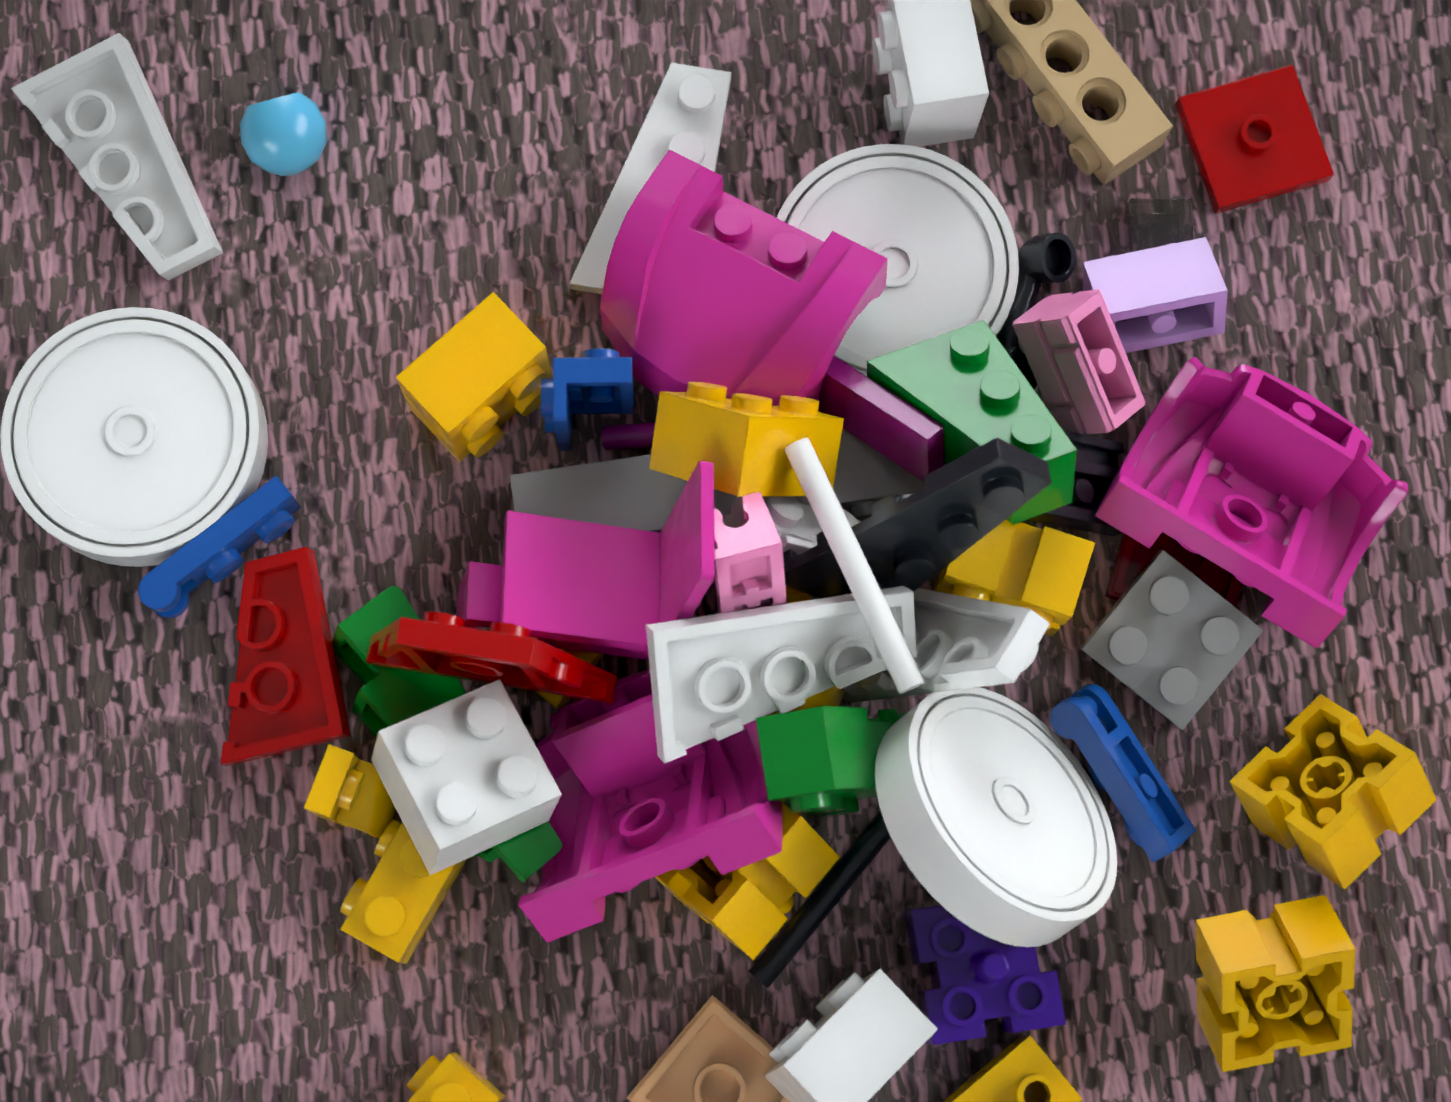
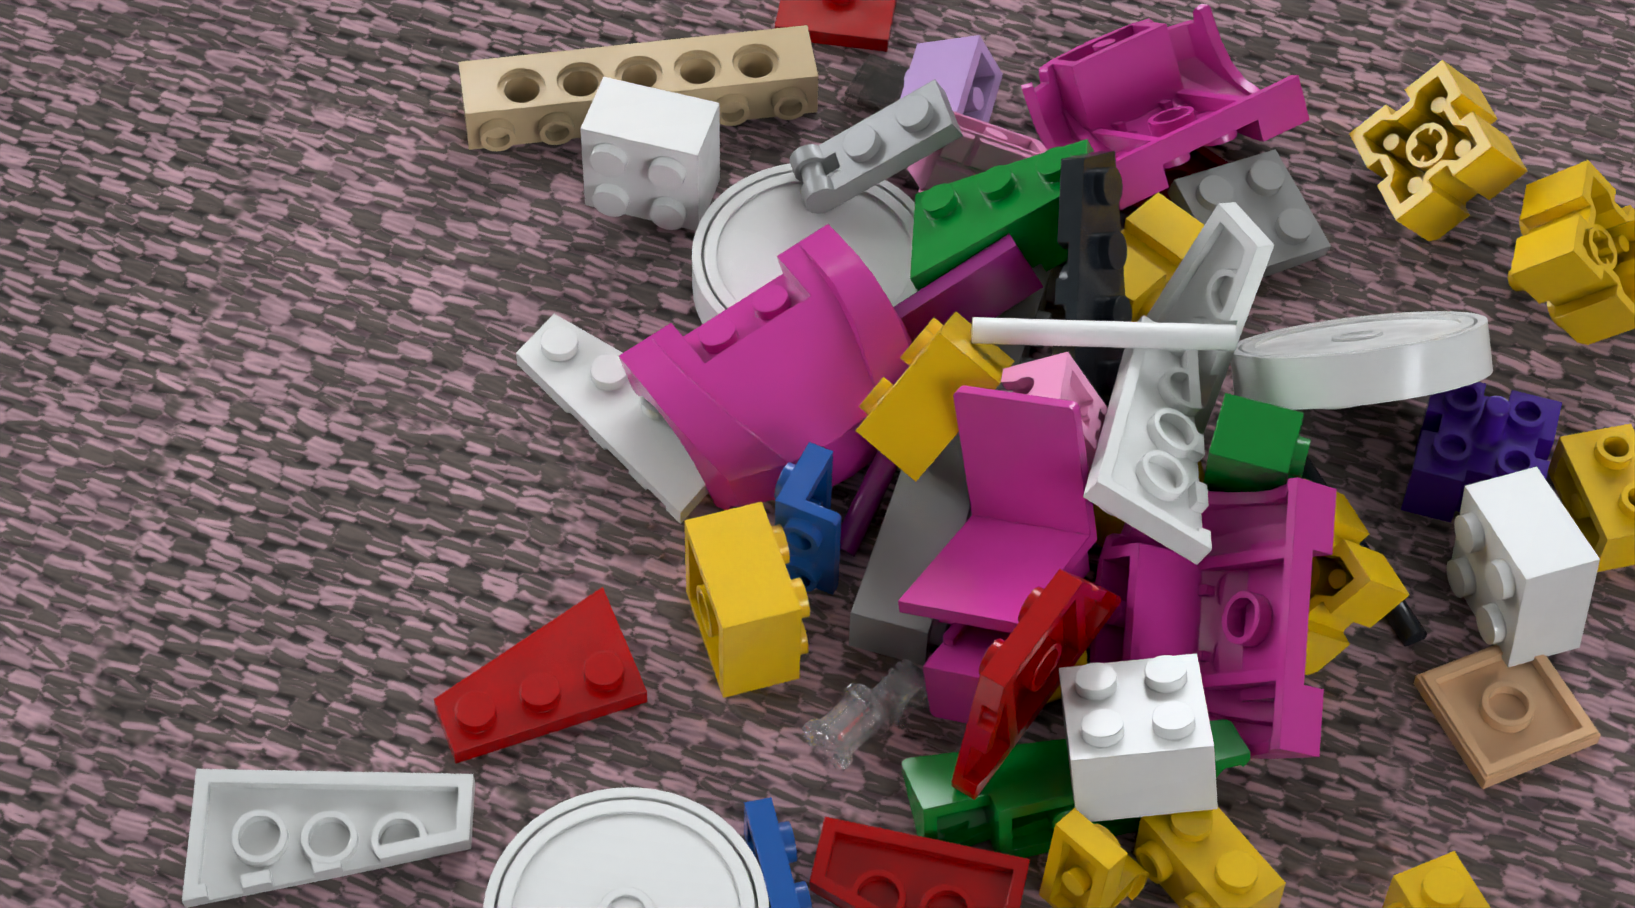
camera: 60 degrees left, 25 degrees down
medium azure piece [240,92,327,176] -> none
blue plate [1050,684,1196,863] -> none
none -> red wing [434,587,648,764]
none -> light grey plate [789,80,963,214]
none -> clear connector [802,659,929,771]

